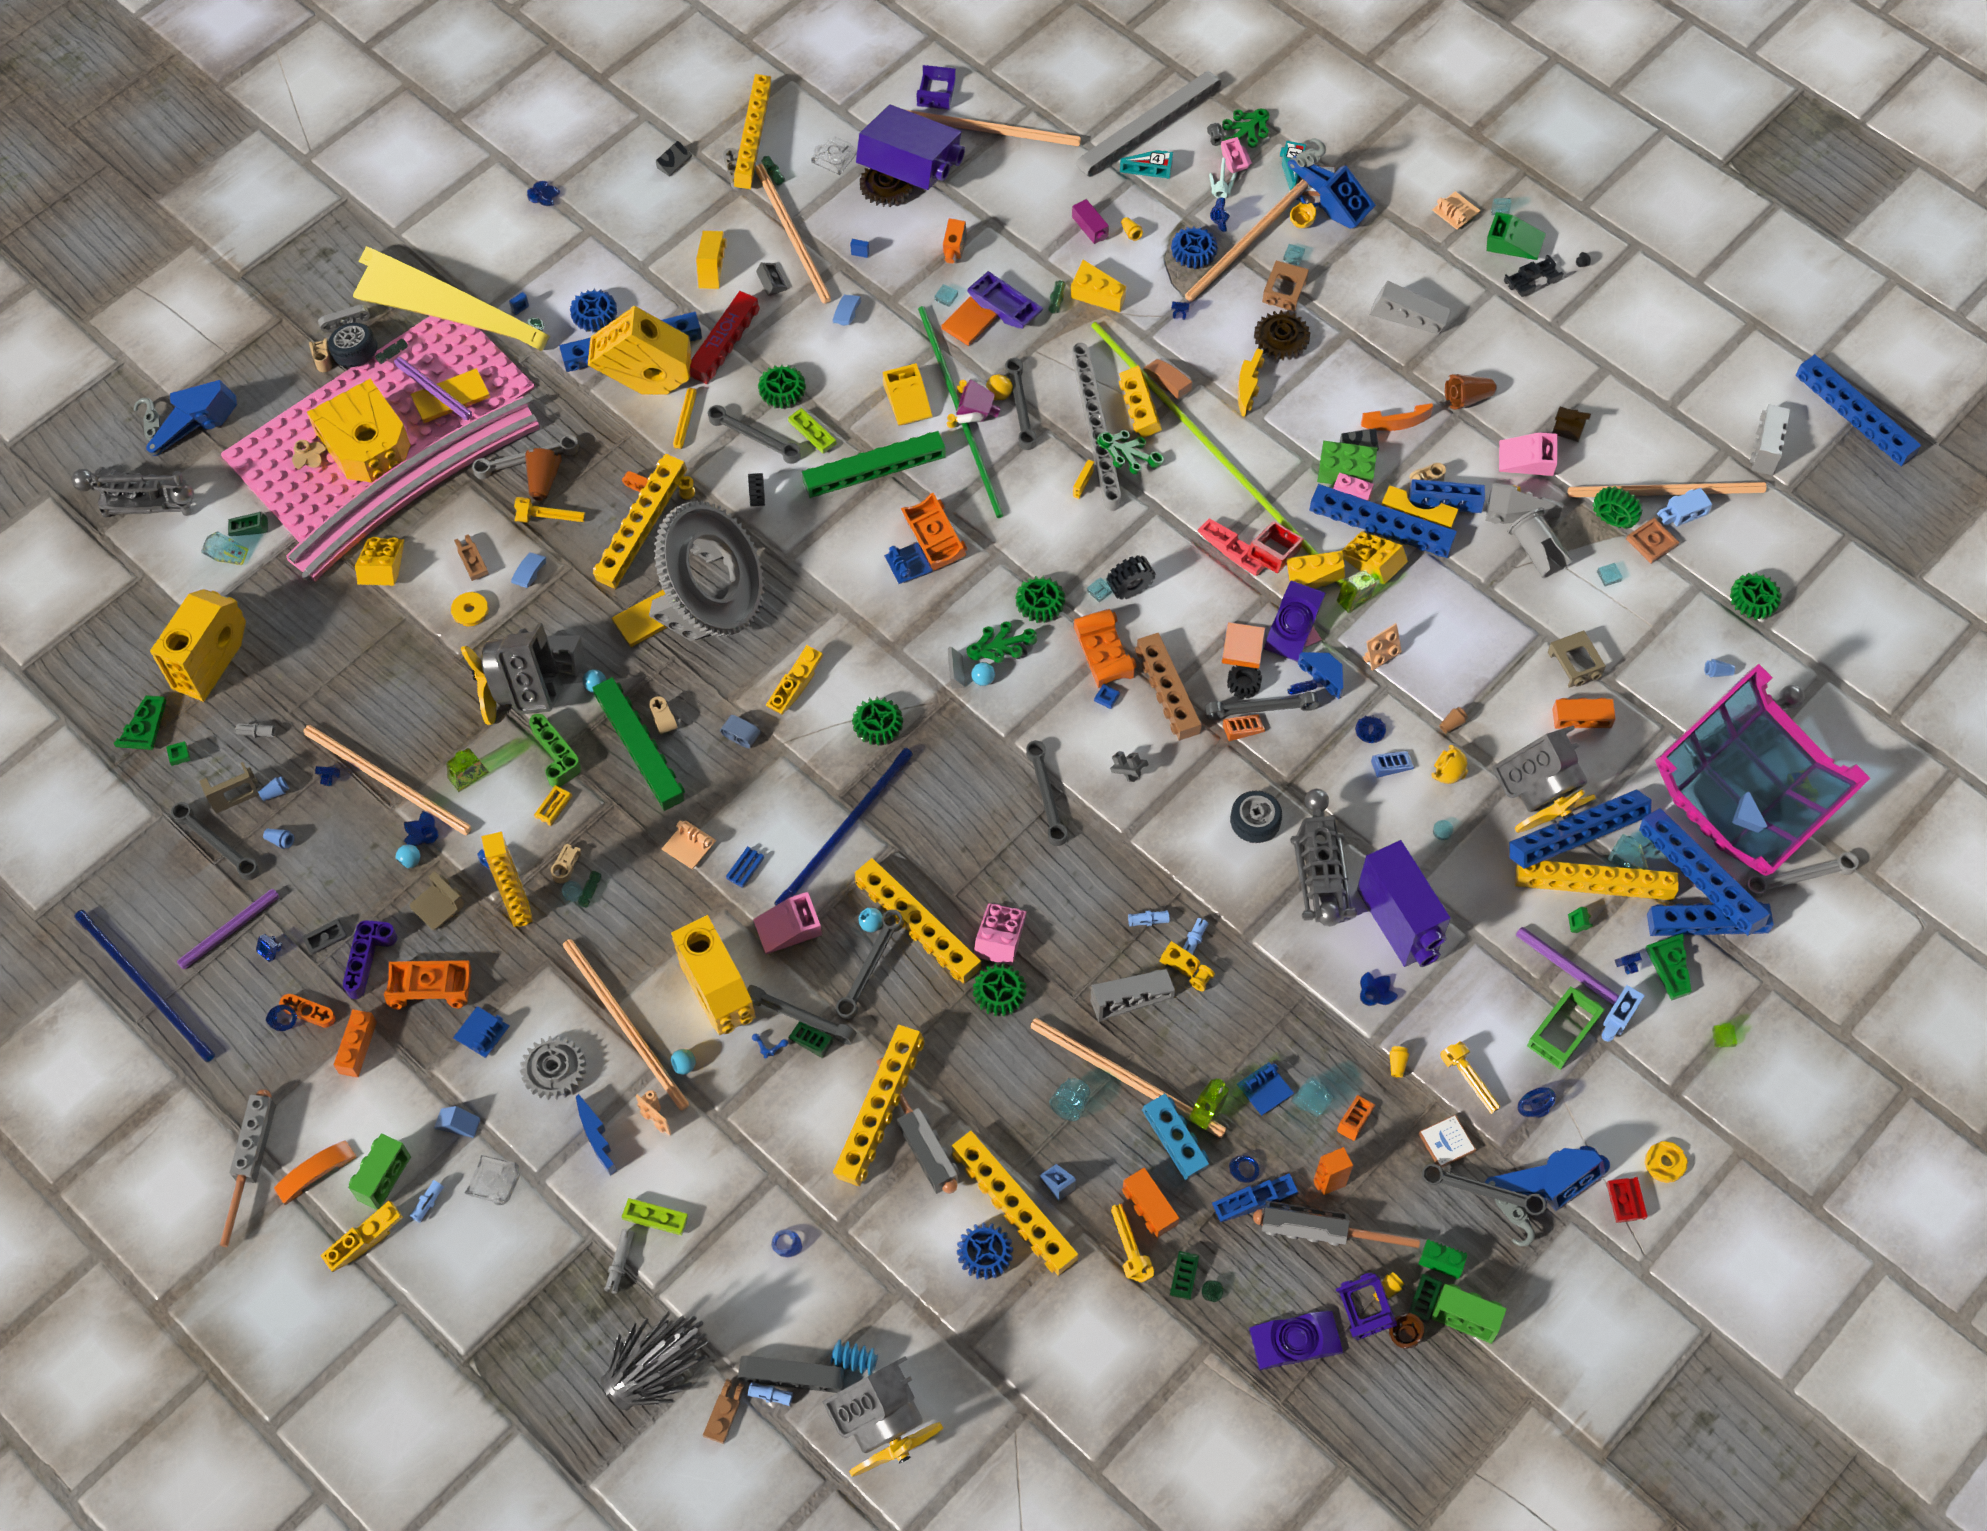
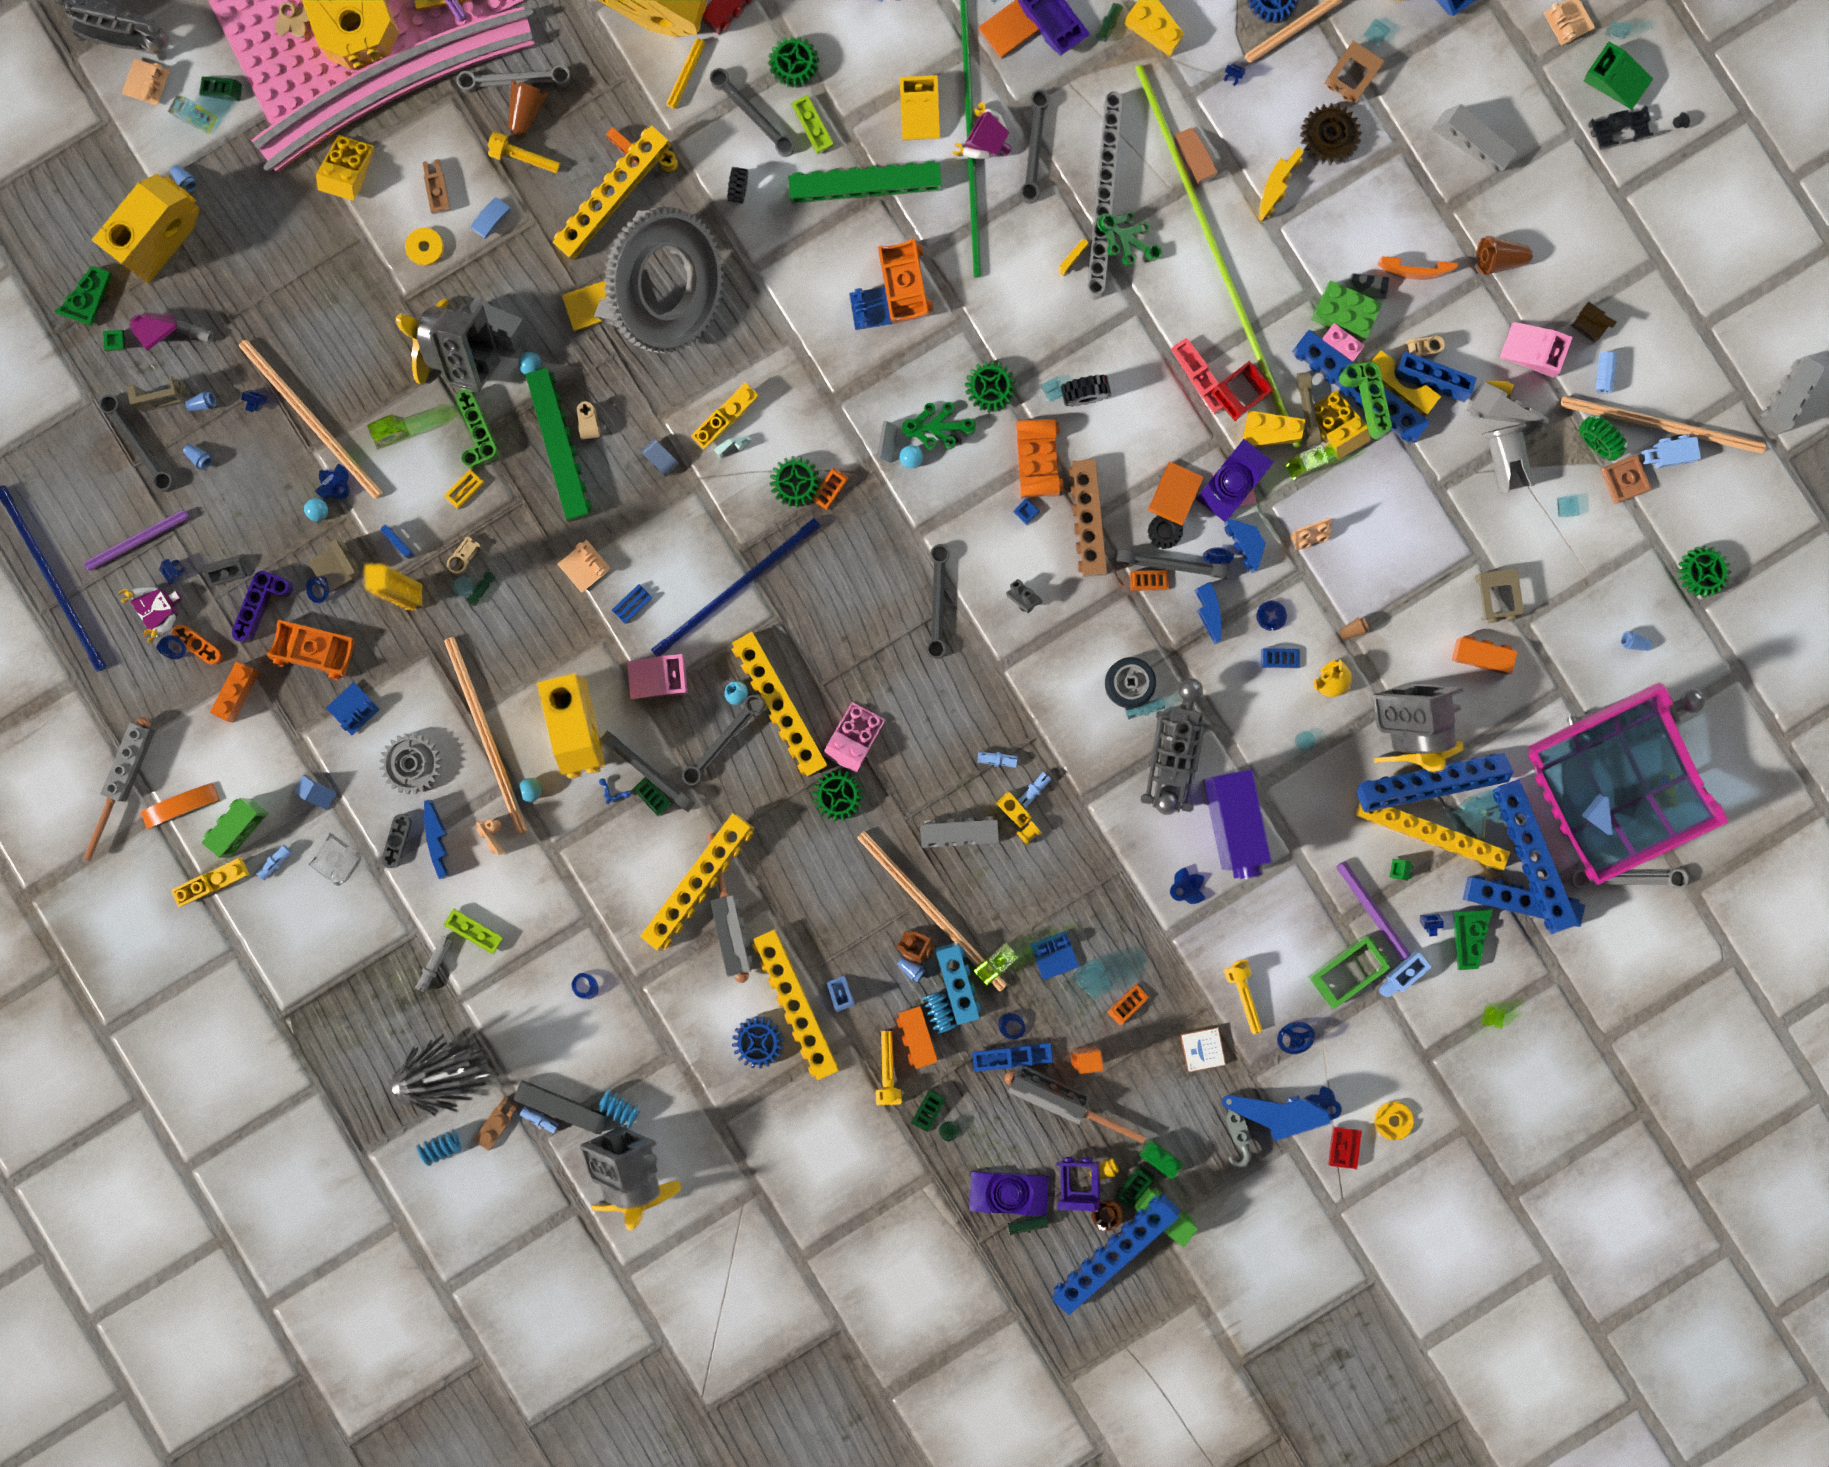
camera: 15 degrees right, 25 degrees up
yellow hair [985,374,1013,401] -> none
clear light blue piece [1049,1078,1091,1121] -> none
yellow brick [1119,365,1162,438] -> none
yellow cone [1389,1046,1410,1078] -> none
dark grey piece [1422,1164,1547,1215] -> none
none -> torso [118,587,182,643]
none -> light nougat hinge [121,58,170,106]
none -> magenta slope [129,312,178,351]
none -> clear blue piece [306,576,329,603]
none -> dark grey beam [382,814,412,868]
none -> dark azure piece [416,1129,461,1166]
none -> light aqua slope [714,436,752,458]
none -> orange slope [812,467,849,510]
none -> dark orange hand [896,931,934,963]
none -> medium blue cone [897,956,926,983]
none -> dark azure piece [922,990,957,1034]
none -> clear green pin [1008,1215,1048,1235]
none -> blue brick [1052,1193,1180,1315]
none -> clear light blue pin [1125,697,1165,720]
none -> blue slope [1194,582,1221,644]
none -> dark tan piece [1297,372,1321,447]
none -> bright green beam [1339,362,1392,440]
none -> light blue axle [1596,352,1617,393]

